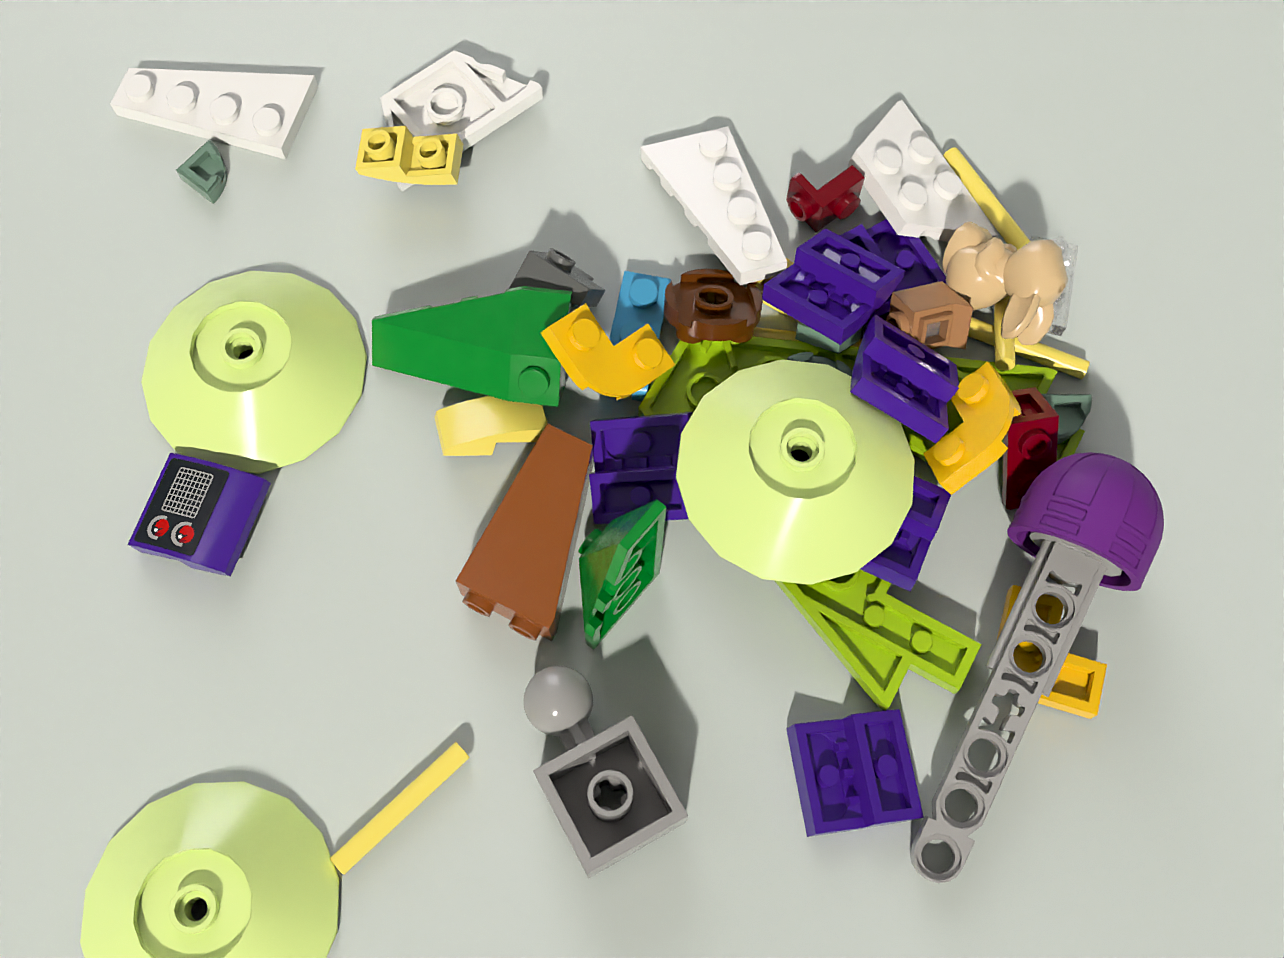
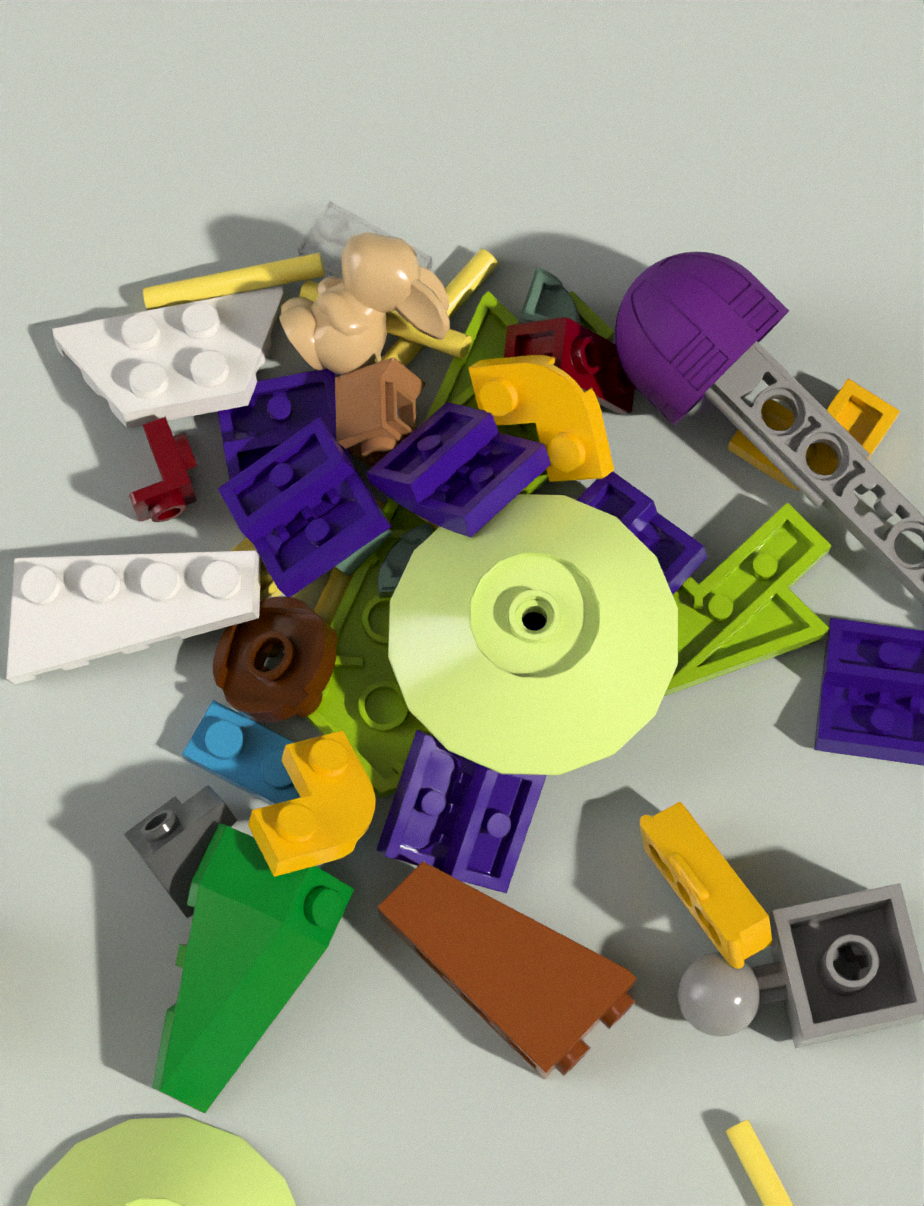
camera: 70 degrees left, 5 degrees up
light yellow slope [434,396,547,456] -> none
green wedge [578,500,666,650] -> none
none -> yellow piece [639,801,773,969]

